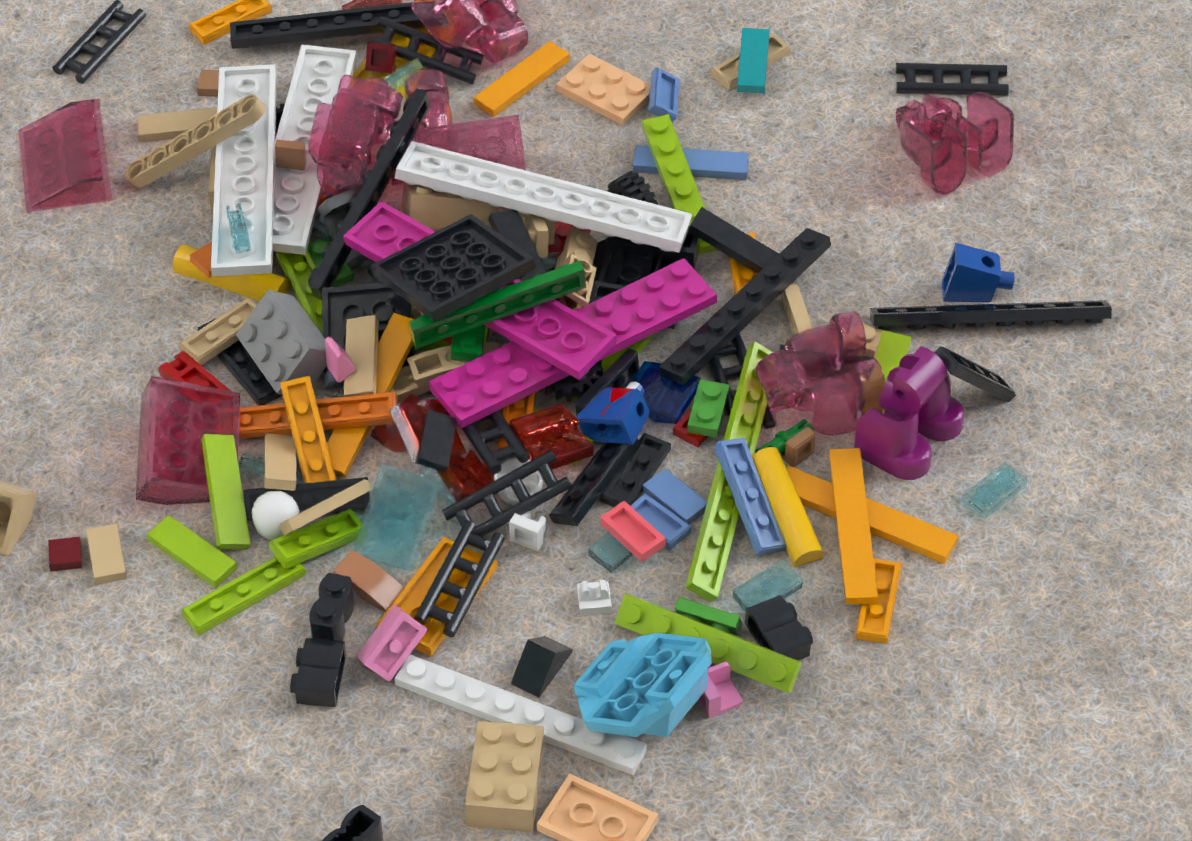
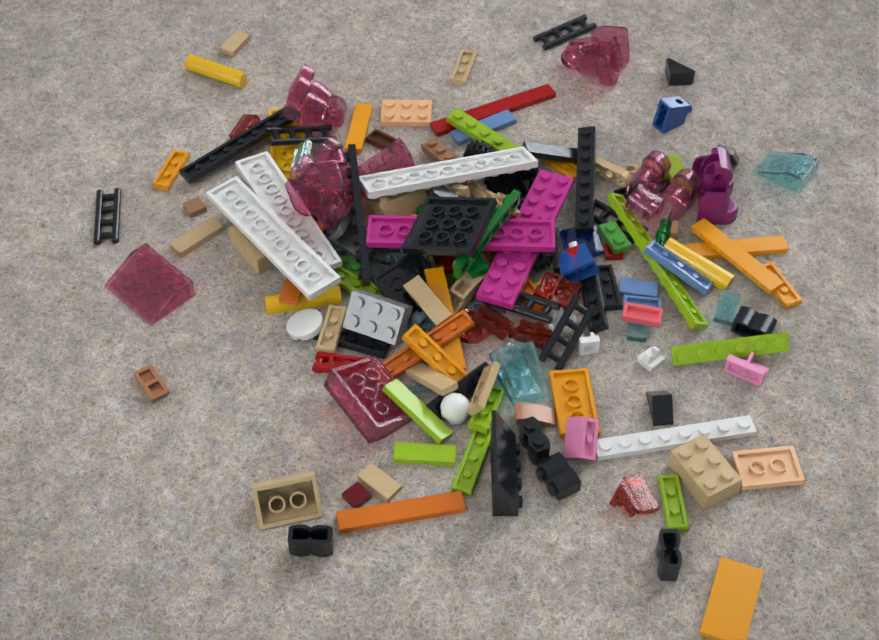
camera: 35 degrees left, 0 degrees up
tan beam [124,94,266,188] -> none
clear light blue piece [225,203,251,254] -> none
medium nougat tile [275,139,306,170] -> none
bright pink slope [325,336,356,383] -> none
dark red tile [365,42,397,74] -> none
black bar [414,520,505,637] -> none
black tile [416,409,456,473] -> none
medium azure piece [573,633,712,738] -> none
medium blue tile [648,67,680,122] -> none
bright green plate [675,597,743,636] -> none
teal tile [737,28,770,94] -> none
black plate [870,300,1112,330] -> none
clear light blue plate [962,462,1028,520] -> none
none -> white tile [286,309,324,341]
none -> orange tile [336,491,466,534]
none -> reddish brown tile [365,129,403,155]
none -> medium nougat plate [421,138,460,162]
none -> red tile [430,84,556,137]
none -> black slope [490,410,523,516]
none -> clear red slope [609,474,659,518]
none -> lime tile [657,474,689,532]
none -> black slope [665,58,696,86]
none -> clear light blue slope [752,152,819,195]

